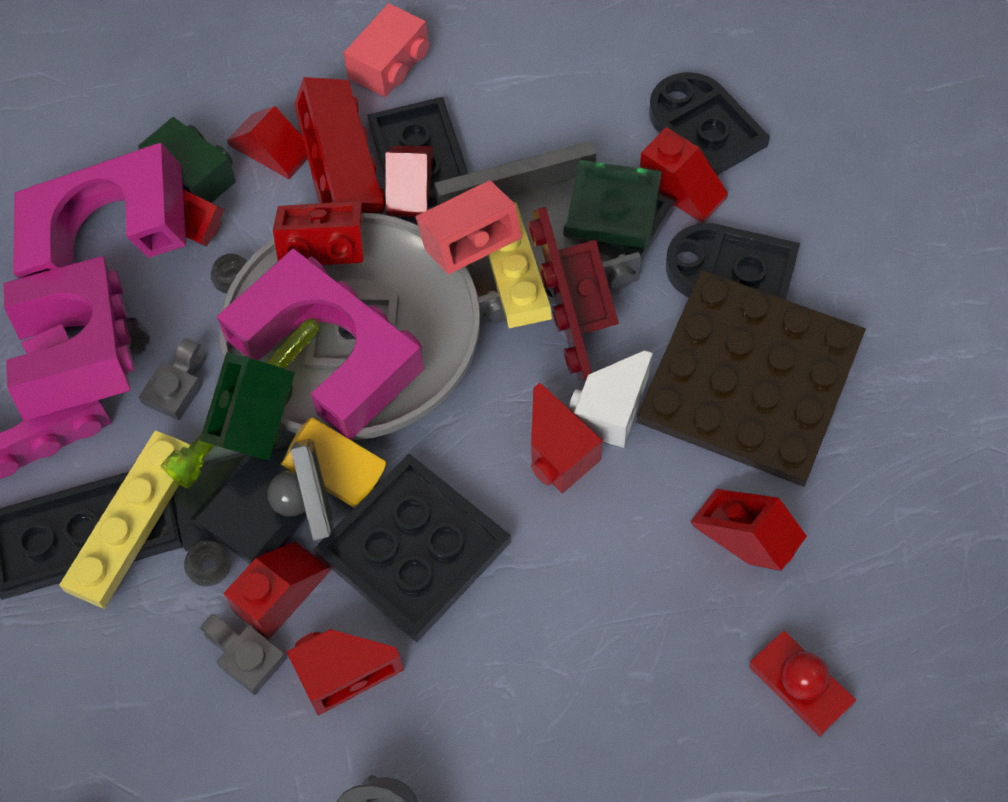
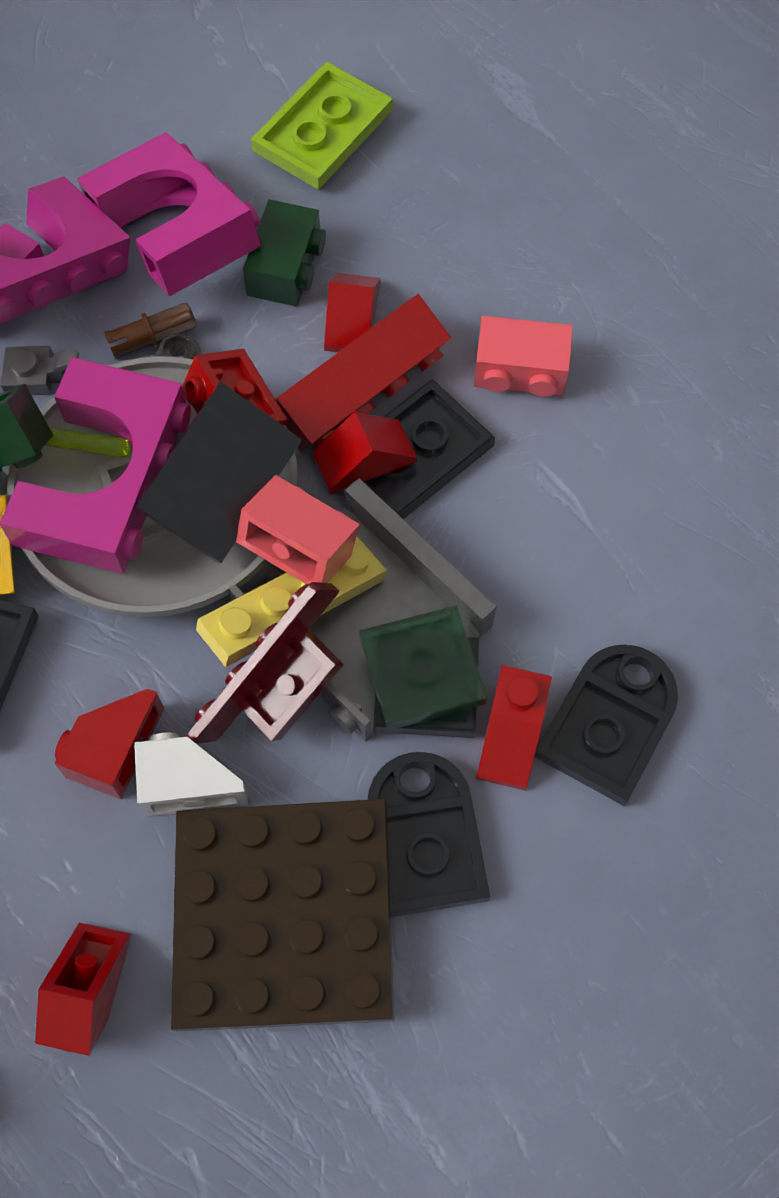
camera: 60 degrees right, 5 degrees up
clear smoke hinge [125,317,150,356] -> none
red tile [183,190,225,246] -> none
none -> reddish brown axle [104,303,196,359]
none -> black tile [135,382,302,563]
none -> lime plate [250,61,393,190]

